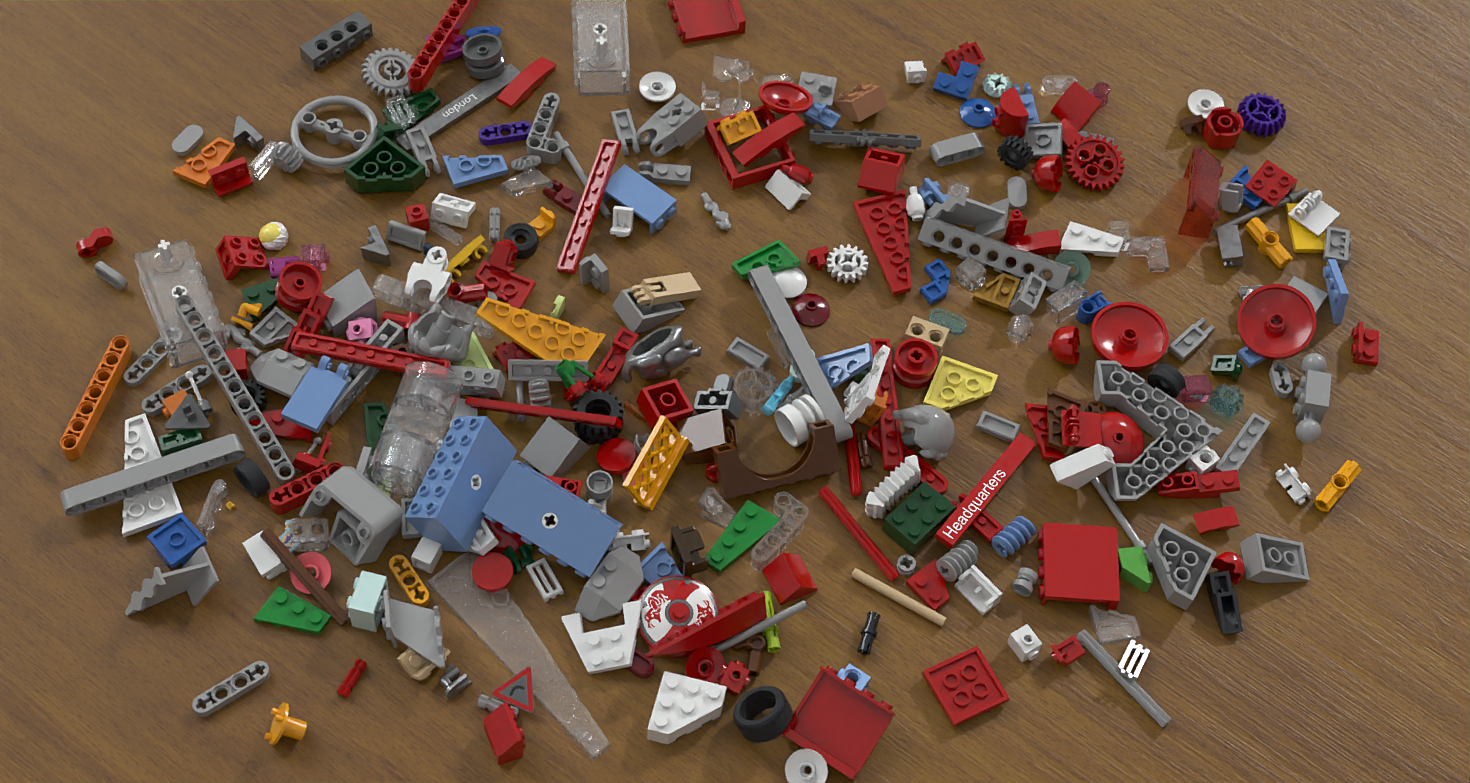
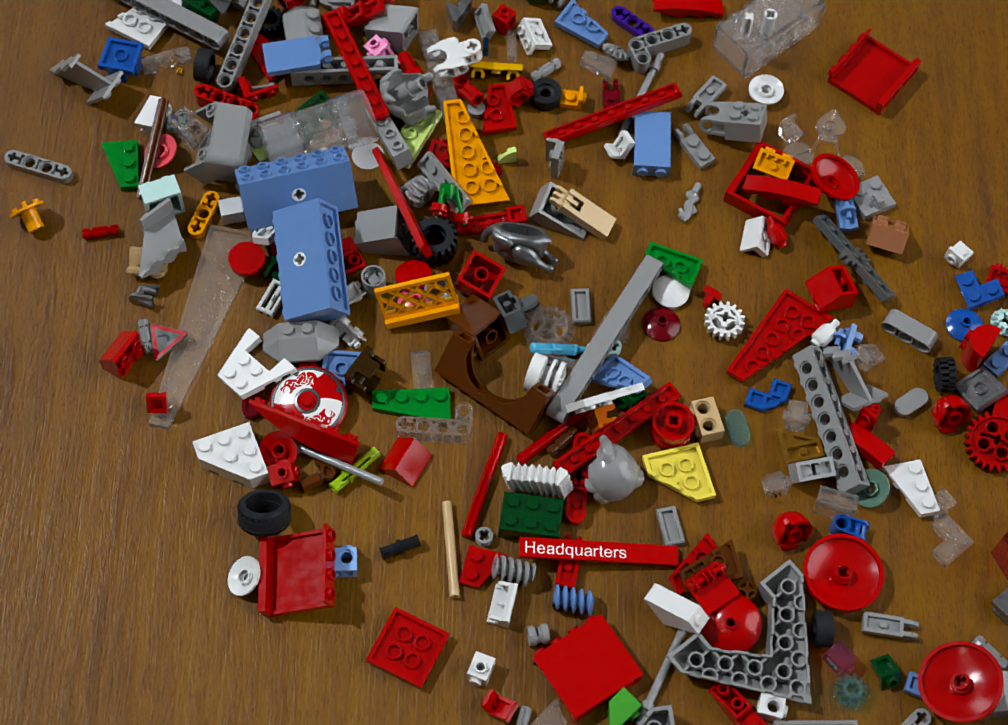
camera: 55 degrees right, 5 degrees up
none -> red tile [146,392,168,413]

